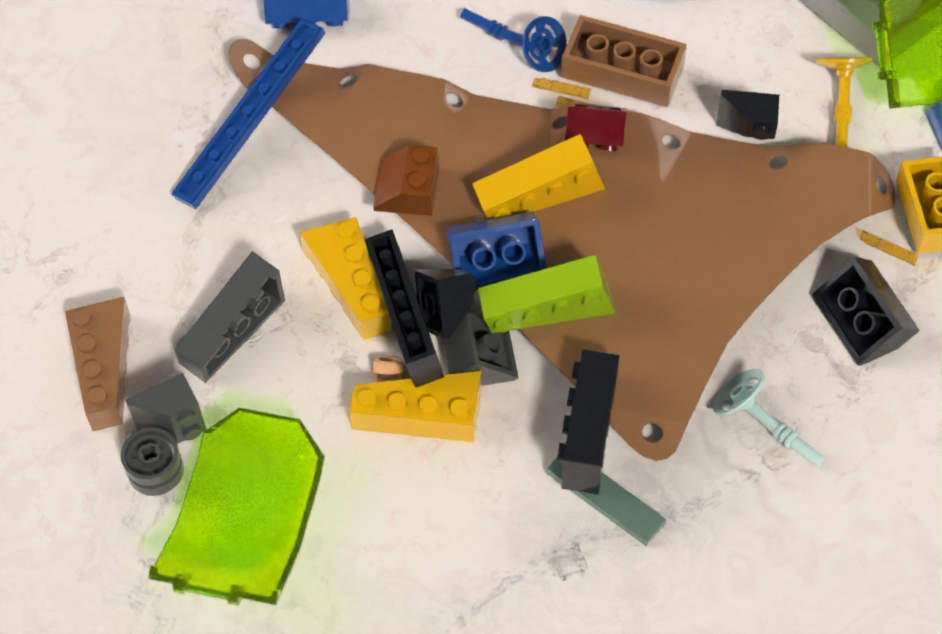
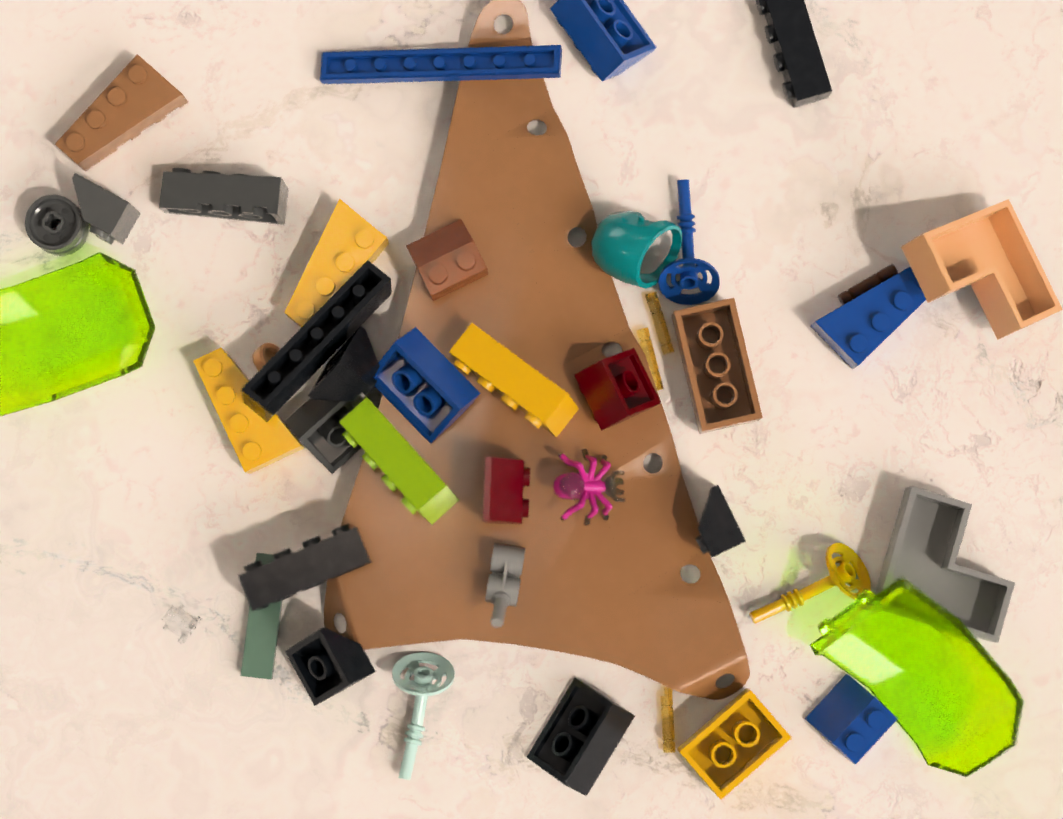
camera: 55 degrees right, 25 degrees up
none -> black slope [285,627,376,706]
none -> dark red slope [483,457,530,524]
none -> light grey beam [485,543,525,627]
none -> animal [553,449,625,526]
none -> teal piece [591,211,682,289]

